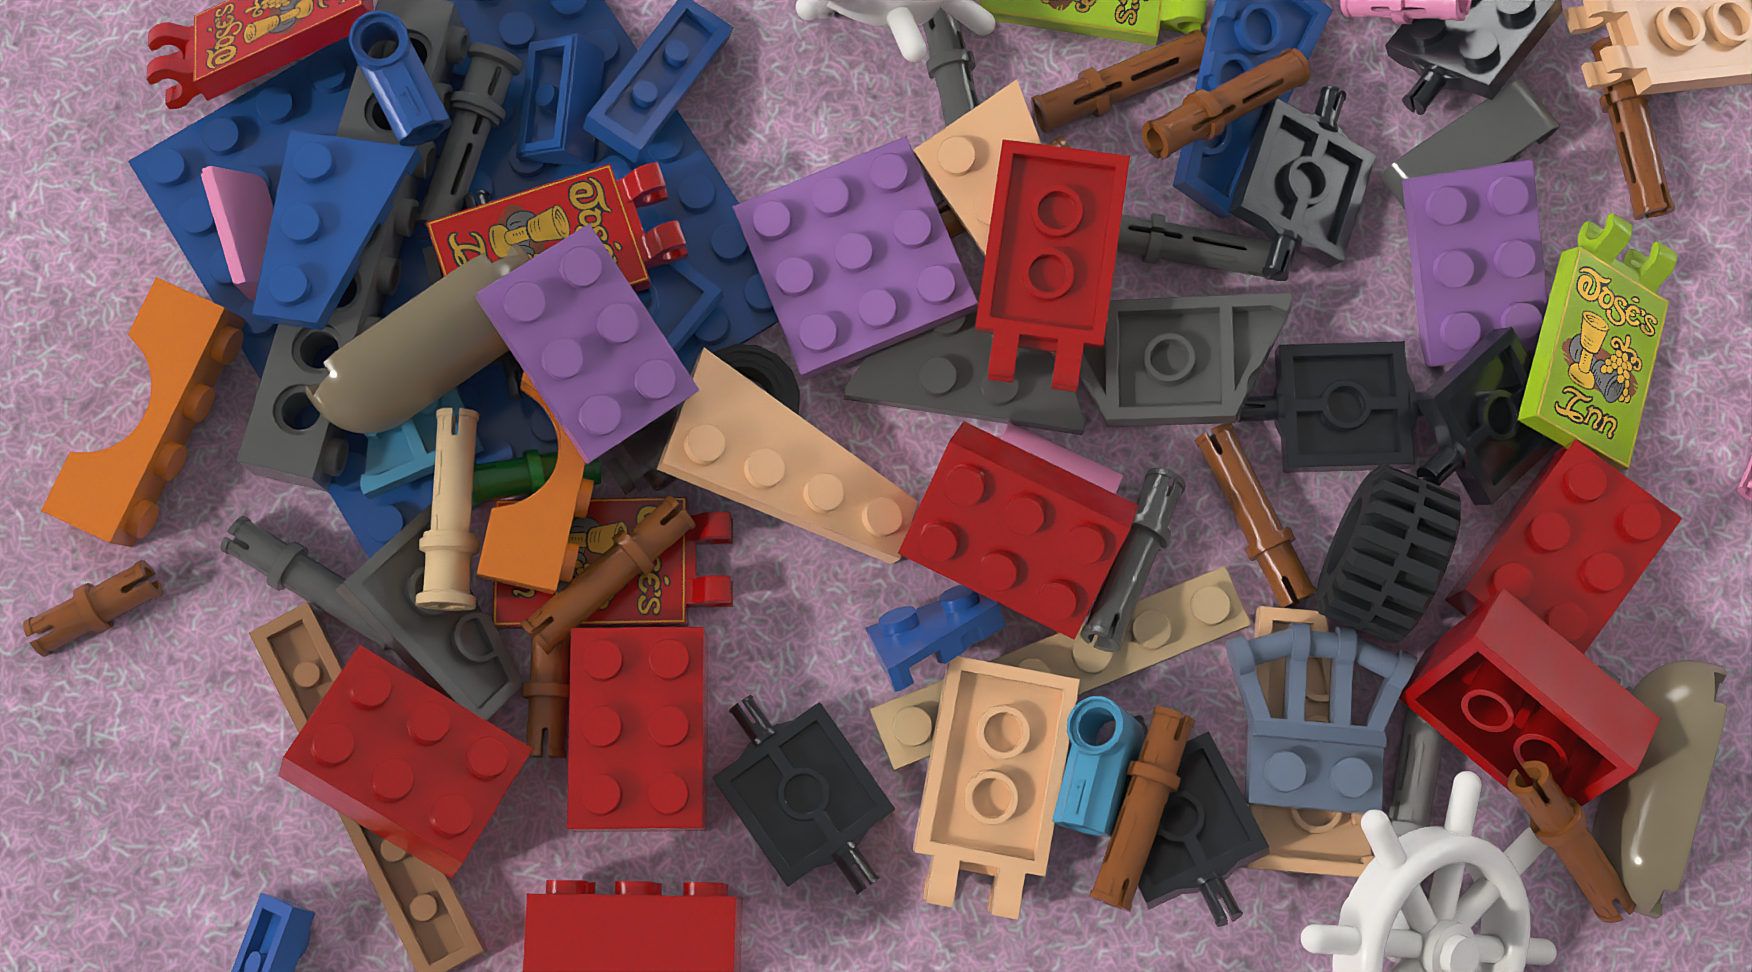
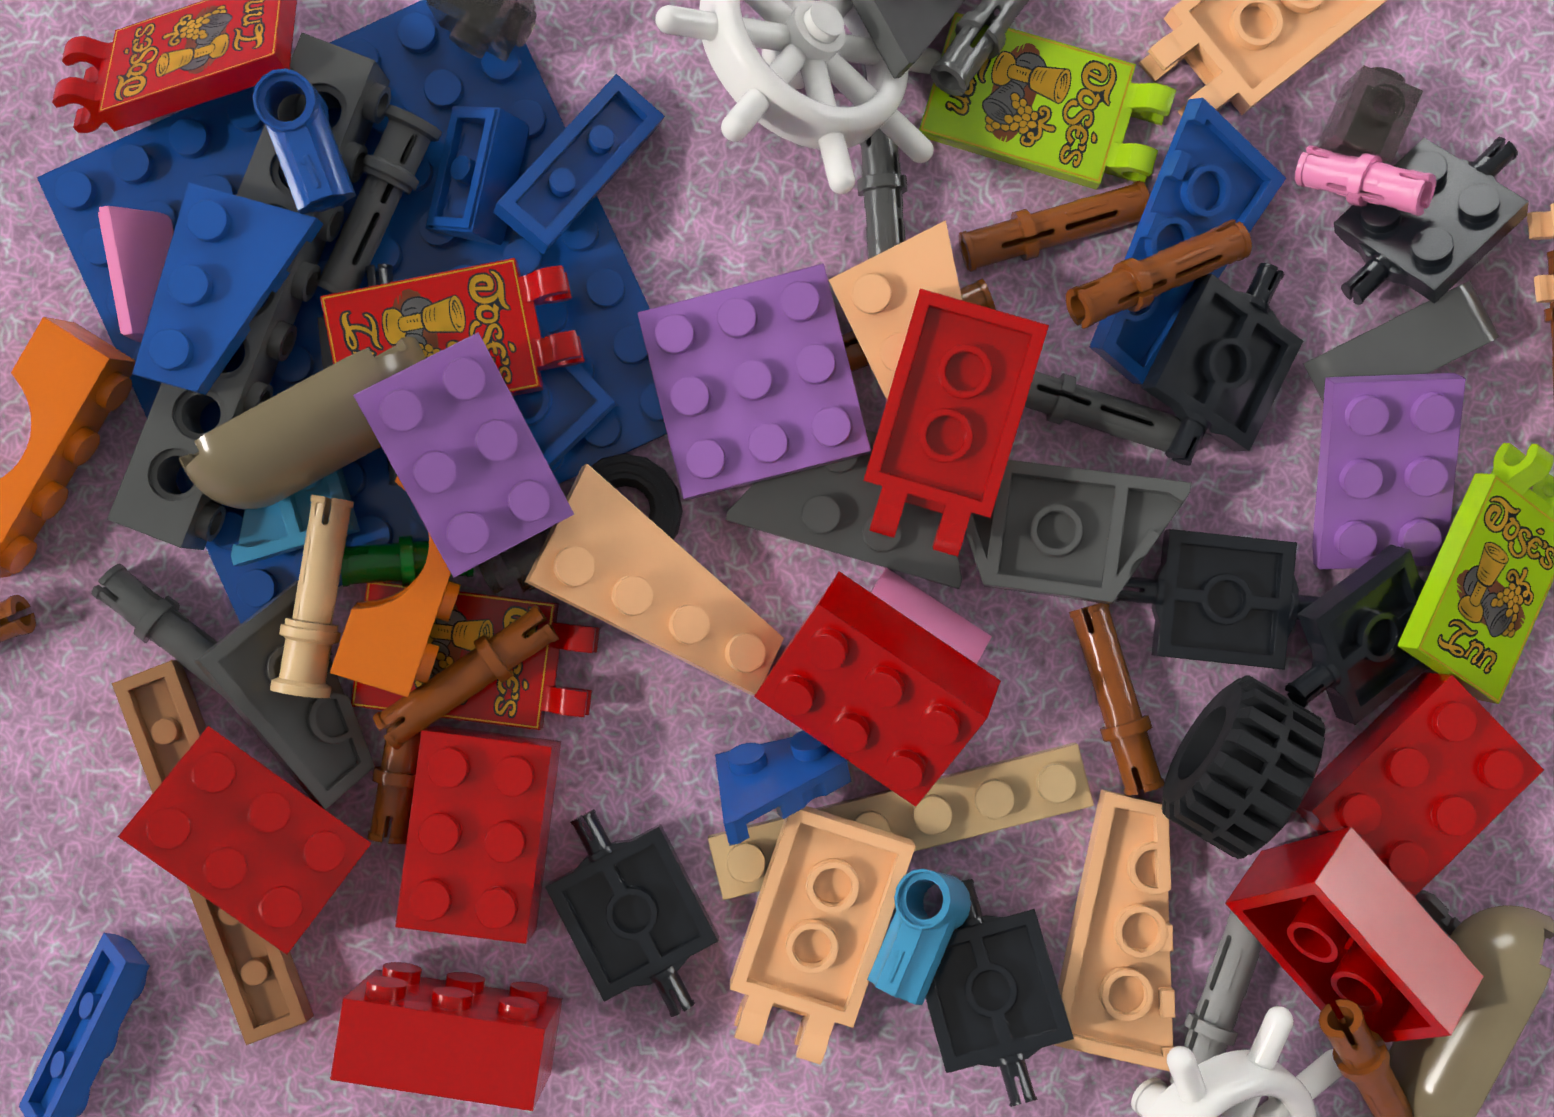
camera: 10 degrees right, 10 degrees up
dark grey pin [1080,468,1186,652] -> none
dark orange pin [1089,706,1196,912] -> none
sand blue plate [1226,622,1417,815] -> none

